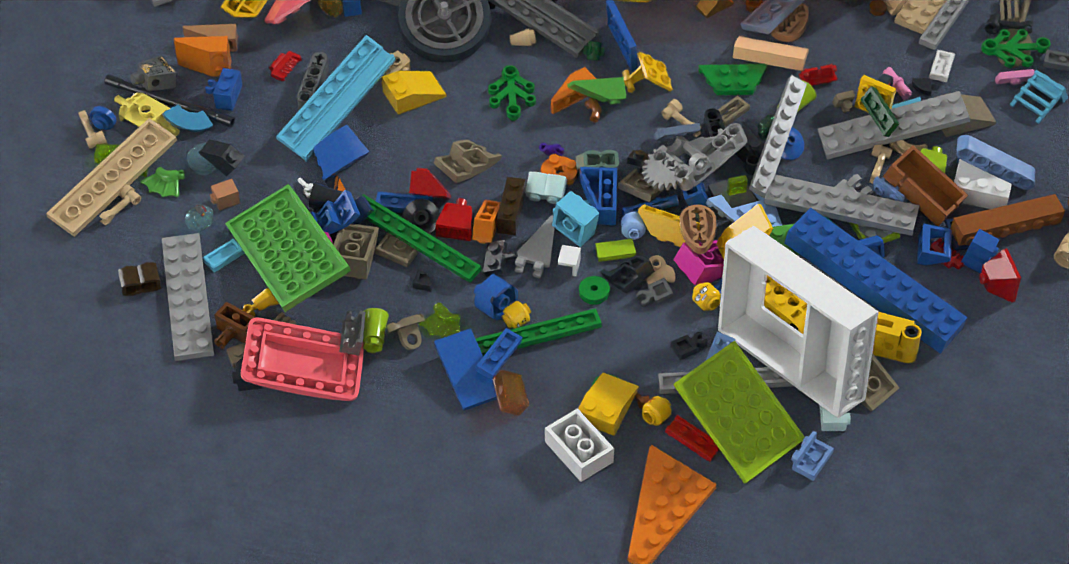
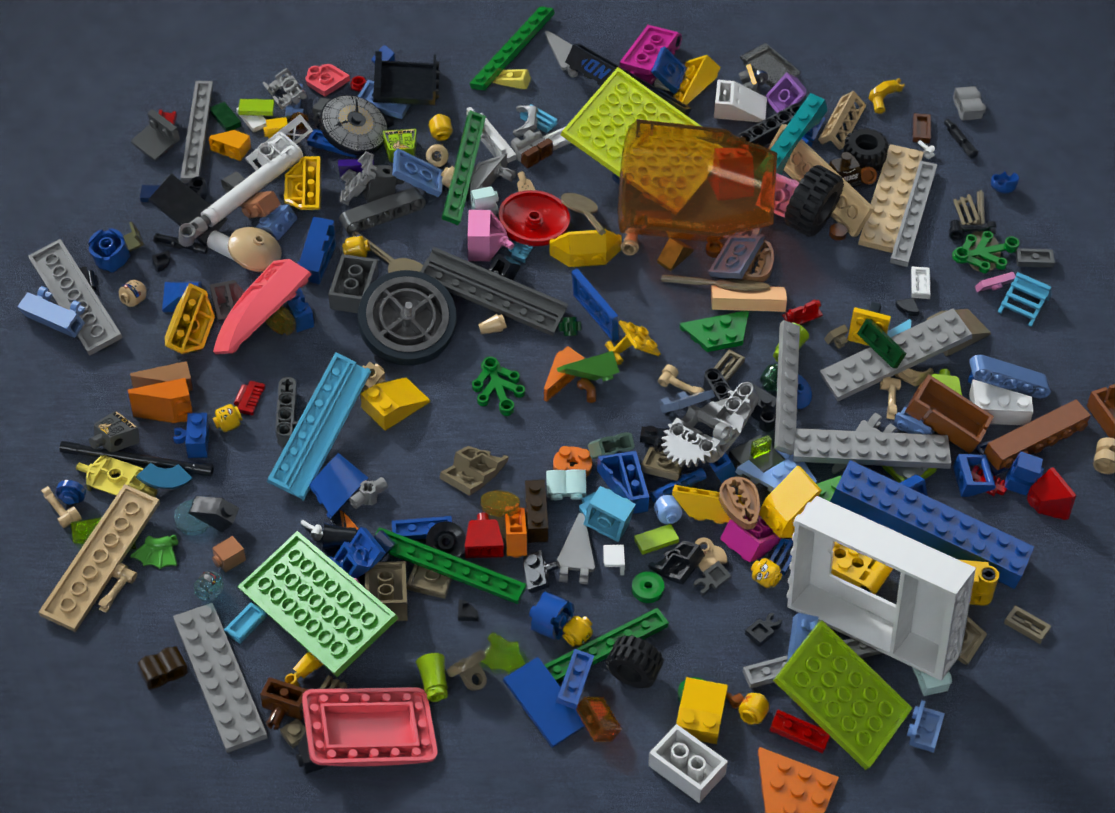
camera: 15 degrees left, 0 degrees up
dark grey hinge [339,311,365,355] -> none
red slope [409,168,451,199] -> none
dark purple arm [539,143,564,156] -> none
bright pink pin [882,67,912,100] -> none
none -> yellow head [213,404,243,432]
none -> light grey axle [349,477,388,509]
none -> clear yellow tile [480,490,520,517]
none -> black tyre [606,635,664,689]
none -> dark tan piece [661,275,770,291]
none -> dark tan tile [1004,605,1051,644]

